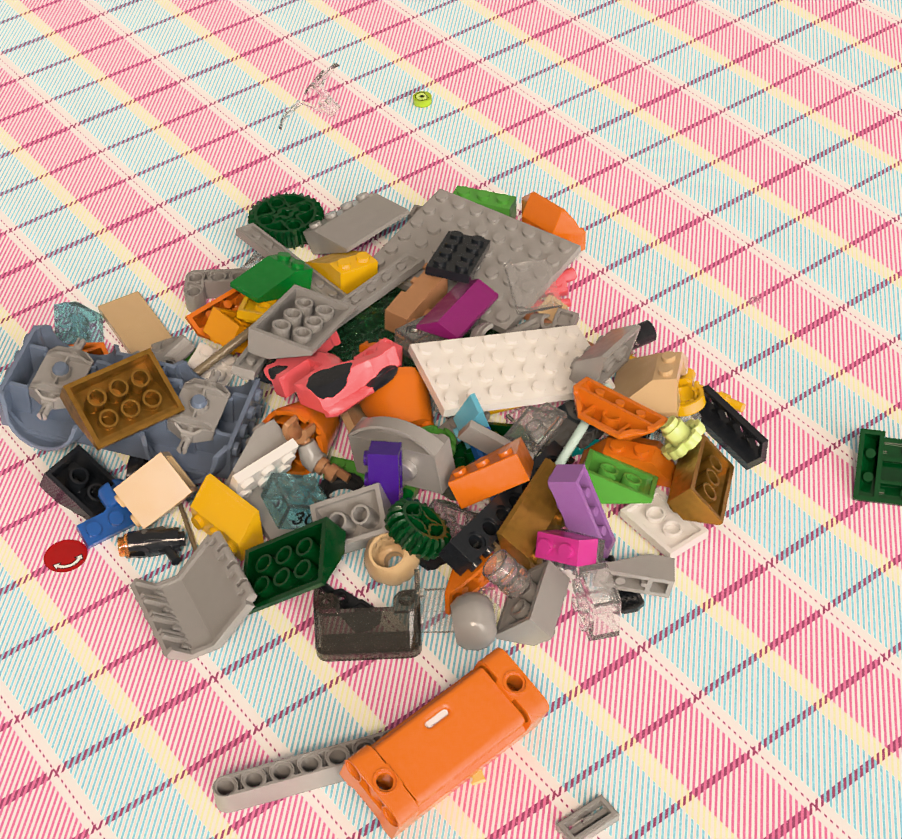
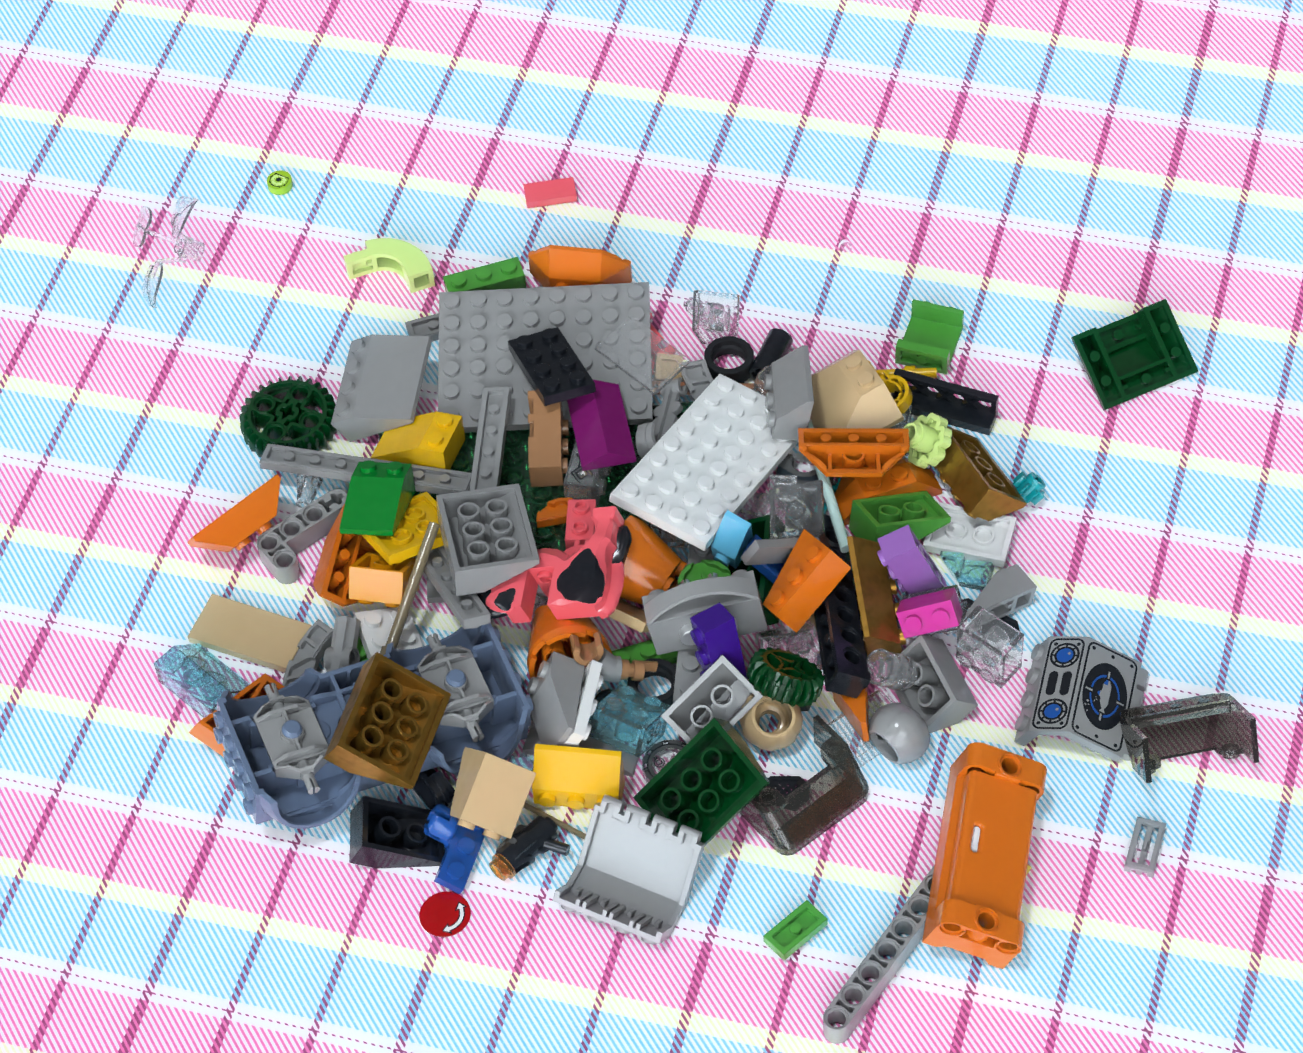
camera: 35 degrees left, 10 degrees up
none -> orange wedge [187,474,281,552]
none -> yellowish green arch [343,238,435,293]
none -> coral tile [523,177,577,209]
none -> clear piece [683,290,740,345]
none -> black tyre [704,336,754,383]
none -> bright green plate [763,900,828,961]
none -> bright green panel [895,299,964,375]
none -> clear light blue slope [940,551,994,590]
none -> teal gear [1013,471,1046,505]
none -> light grey hinge [1014,636,1149,762]
none -> clear smoke windscreen [1119,693,1259,783]

